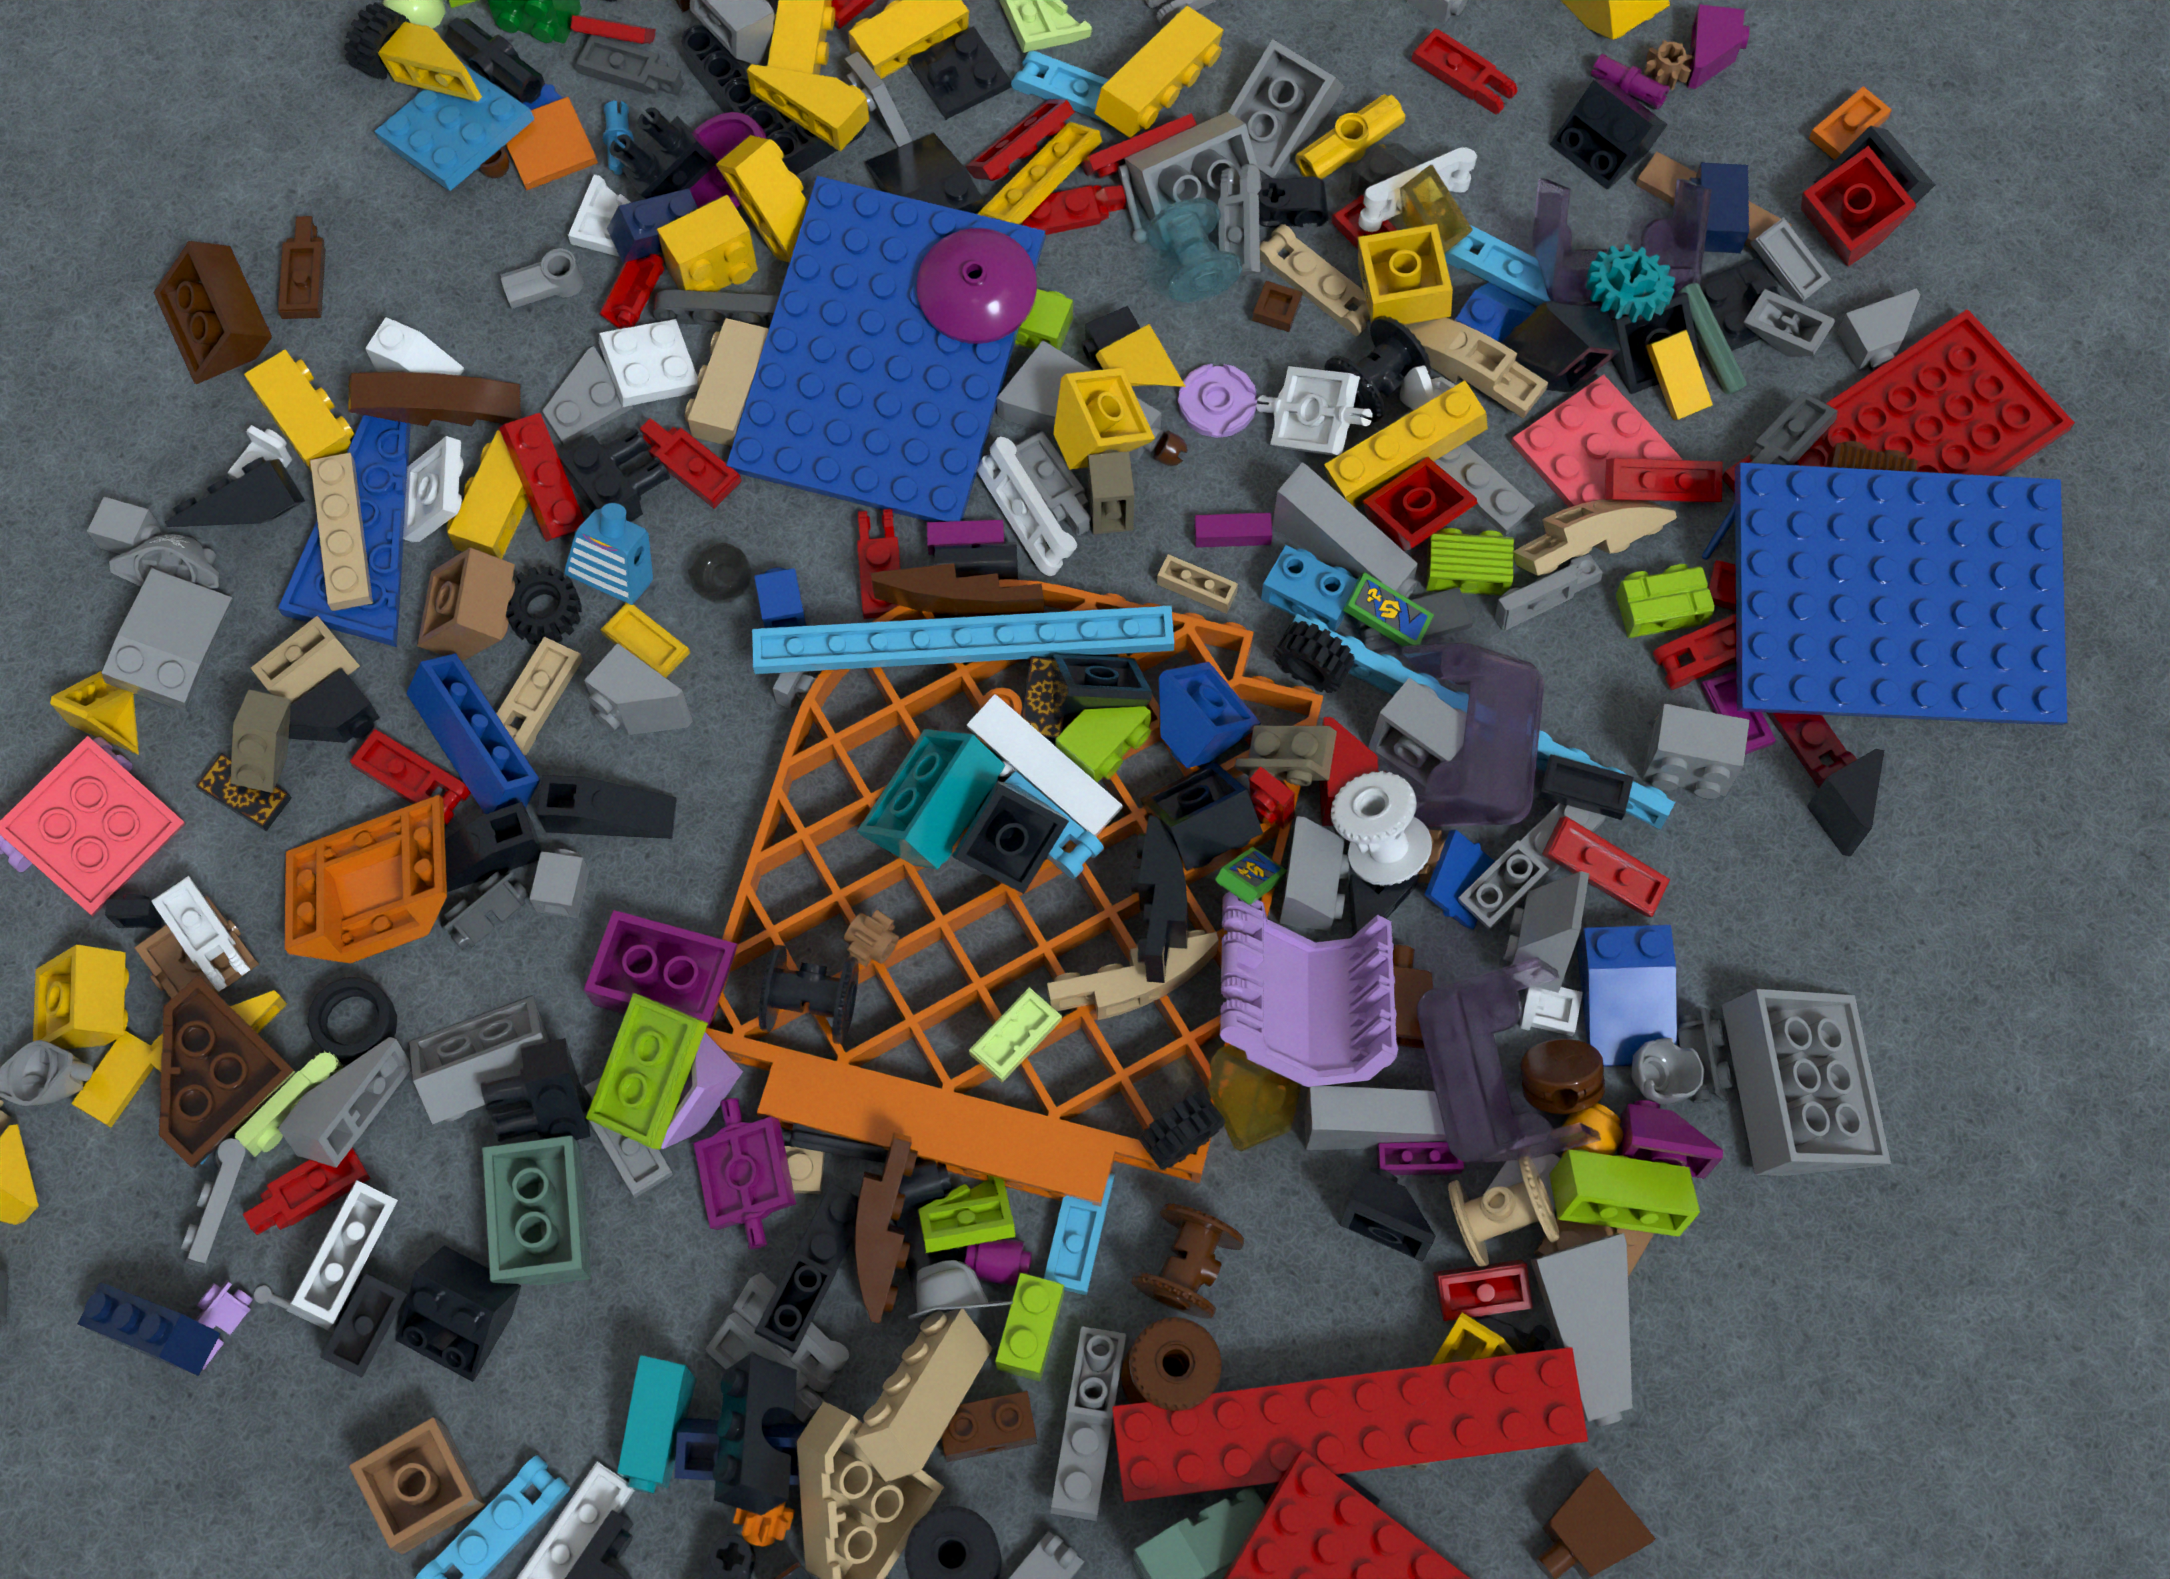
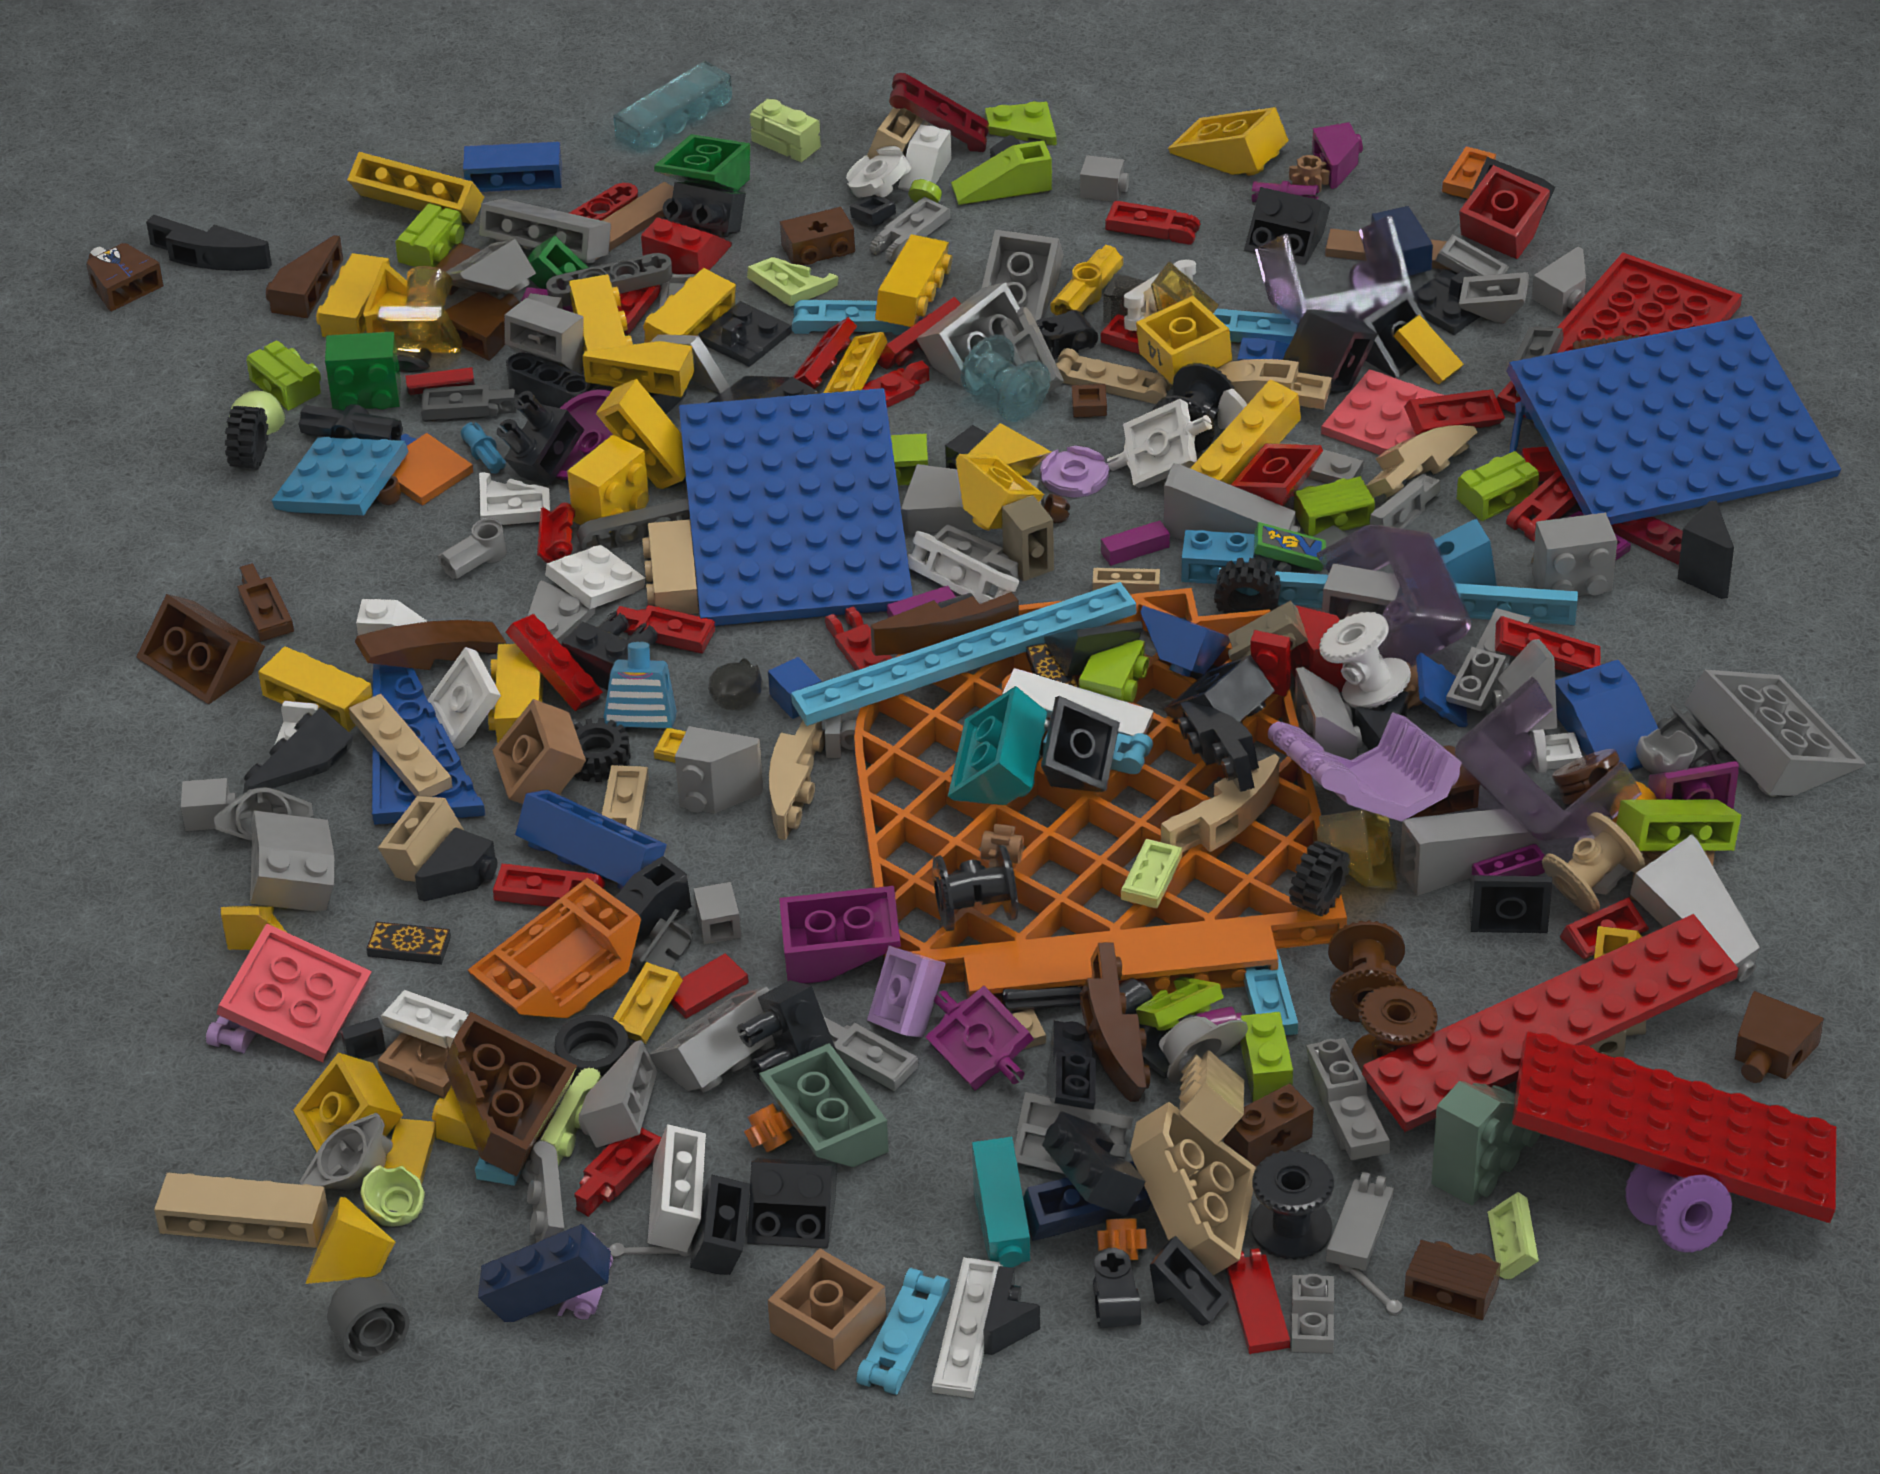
camera: 20 degrees left, 25 degrees down
dark tan brick [230,689,291,793] -> none
yellow slope [378,22,482,102] -> none
black slope [537,775,677,839] -> none
lime tile [586,993,708,1150] -> none
dark blue brick [607,188,698,263] -> none
magenta dish [917,228,1037,344] -> none
light grey hinge [1118,165,1148,243] -> none
tile [1215,847,1287,905] -> none
black tile [1539,754,1634,820] -> none
teal gear [1585,244,1675,322] -> none
sand green axle [1678,283,1746,395] -> none
none -> yellowish green hair [360,1165,425,1227]
none -> yellow plate [613,962,683,1044]
none -> red tile [670,953,749,1019]
none -> orange gear [744,1103,793,1152]
none -> tan slope [769,721,825,840]
none -> dark azure torso [1410,519,1497,586]

